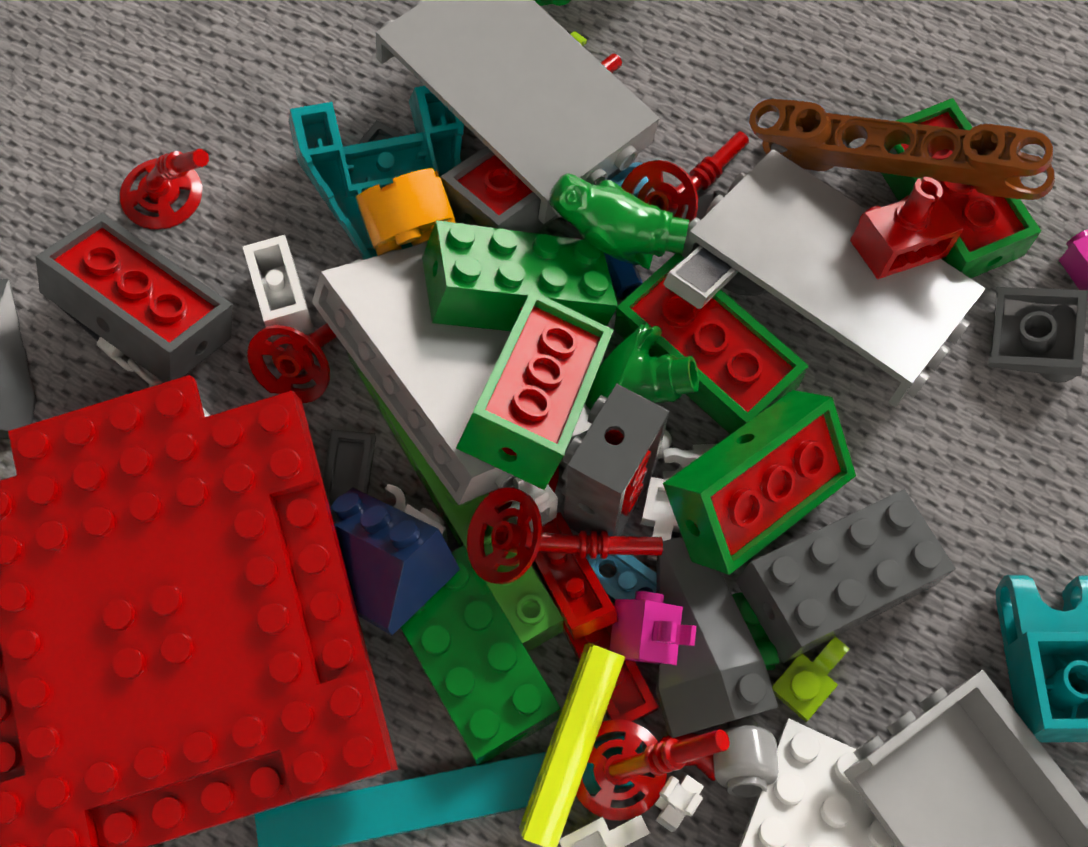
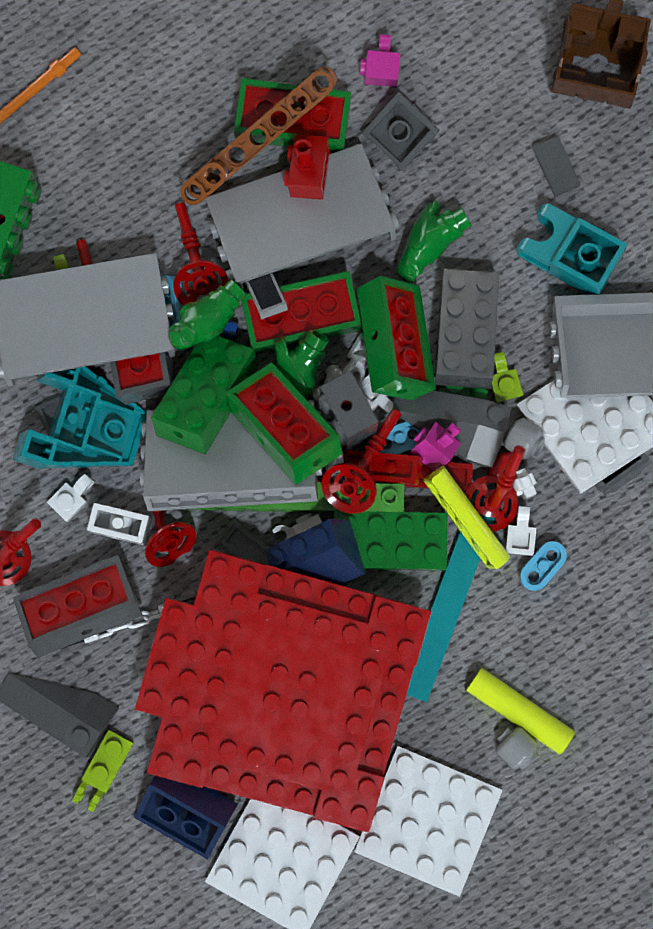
camera: 55 degrees left, 15 degrees up
light orange brick [356,168,456,256] -> none
none -> white plate [47,474,95,522]
none -> green animal [396,200,472,283]

